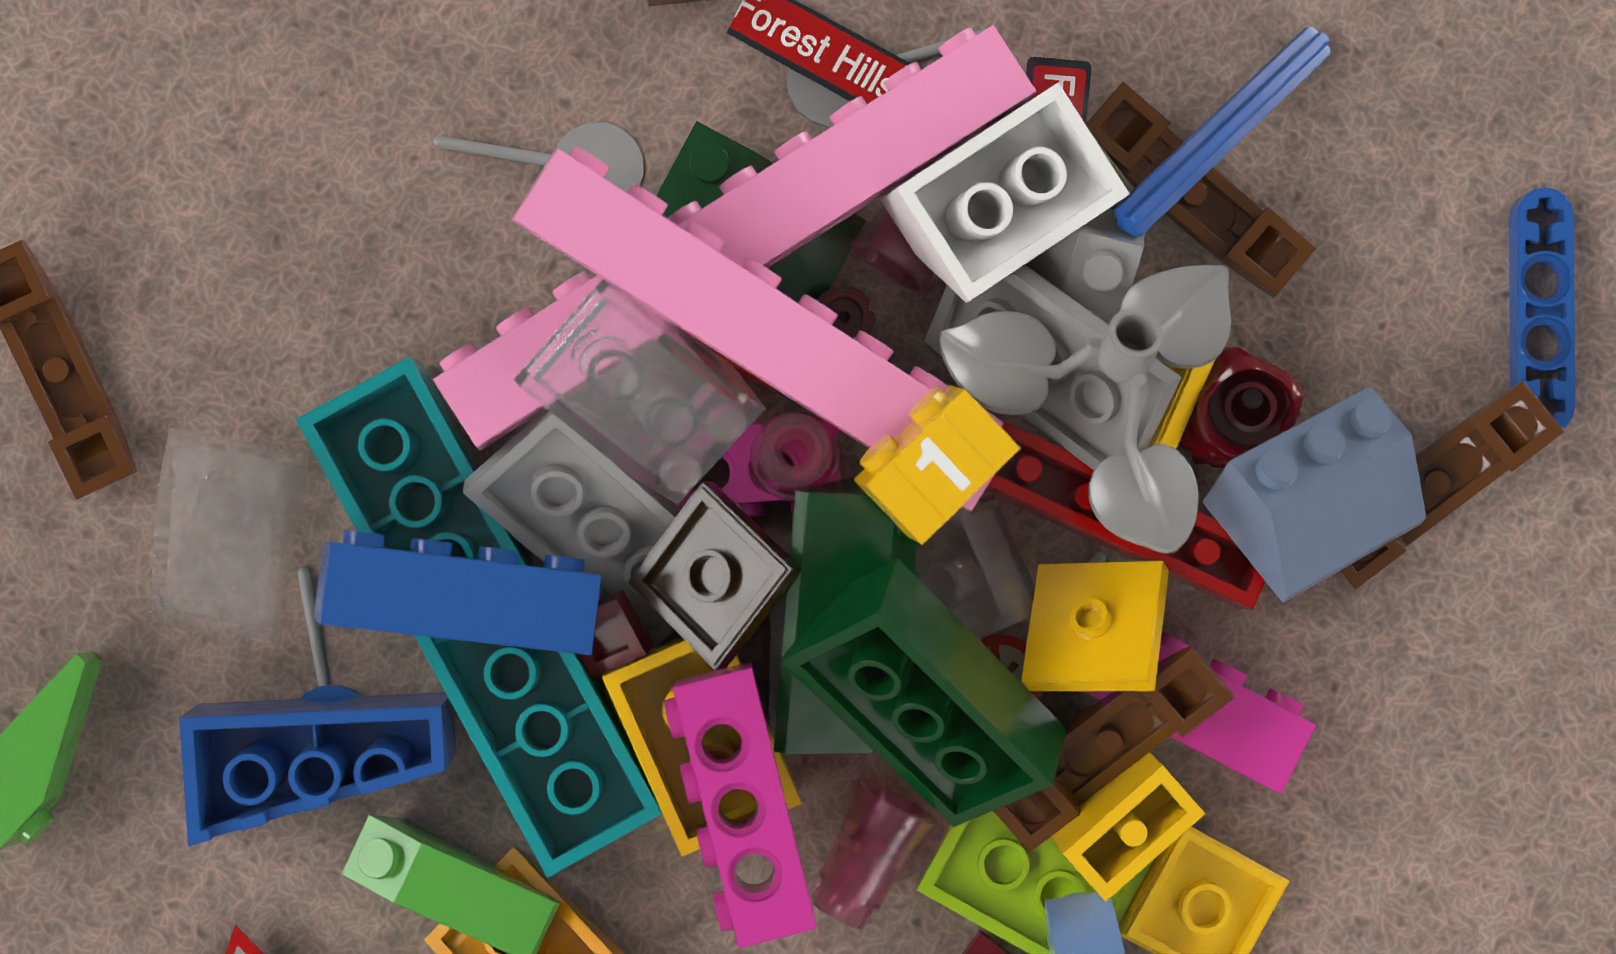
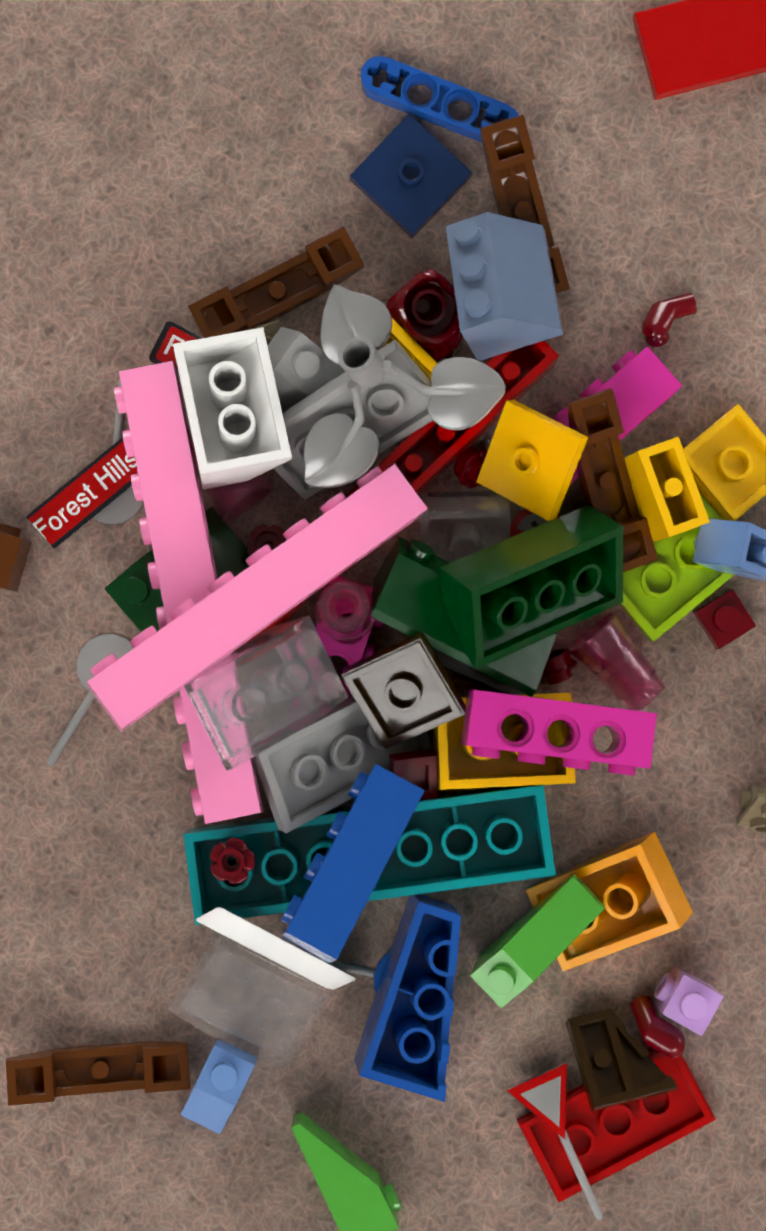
camera: 70 degrees left, 0 degrees up
yellow brick [854,385,1020,544] -> none
blue axle [1114,26,1330,238] -> none
none -> medium blue slope [180,1033,259,1134]
none -> white sticker [196,907,356,990]
none -> dark red plate [210,838,255,884]
none -> dark blue plate [350,114,472,238]
none -> dark red plate [454,447,488,489]
none -> dark red plate [541,648,577,685]
none -> dark red arm [642,292,697,347]

